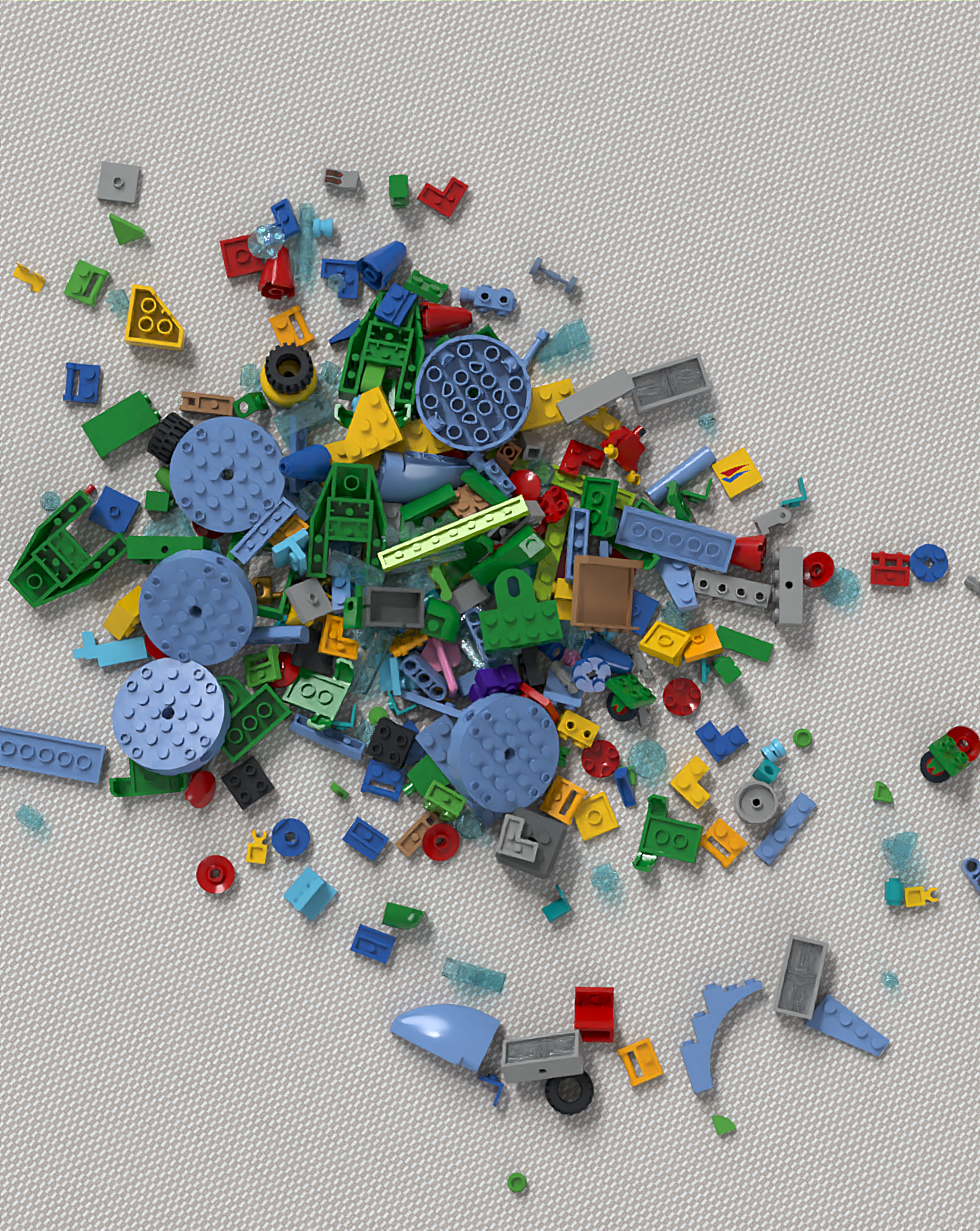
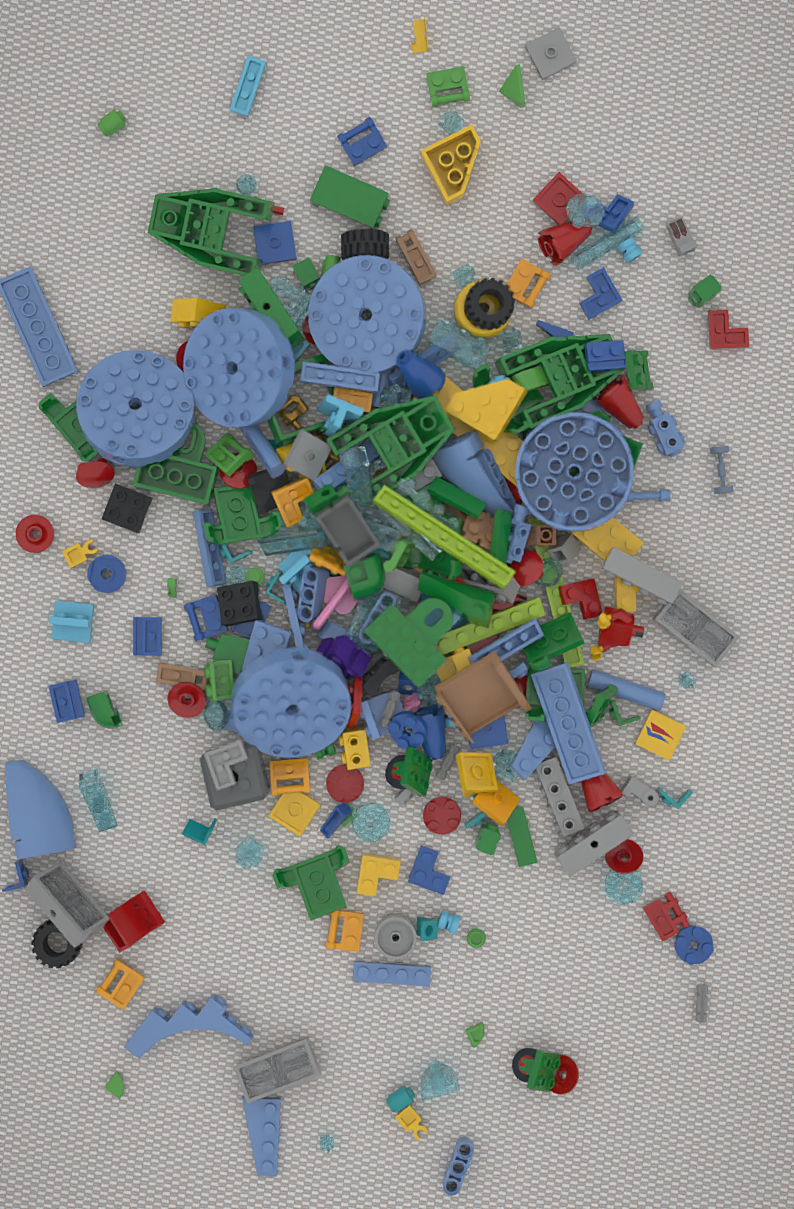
camera: 55 degrees right, 5 degrees up
medium azure piece [72,631,149,667] -> none
green bracket [232,392,270,418] -> none
clear light blue plate [327,273,346,292] -> none
blue cone [356,241,407,290] -> none
clear light blue slope [535,318,590,363] -> none
red dish [537,486,569,524] -> none

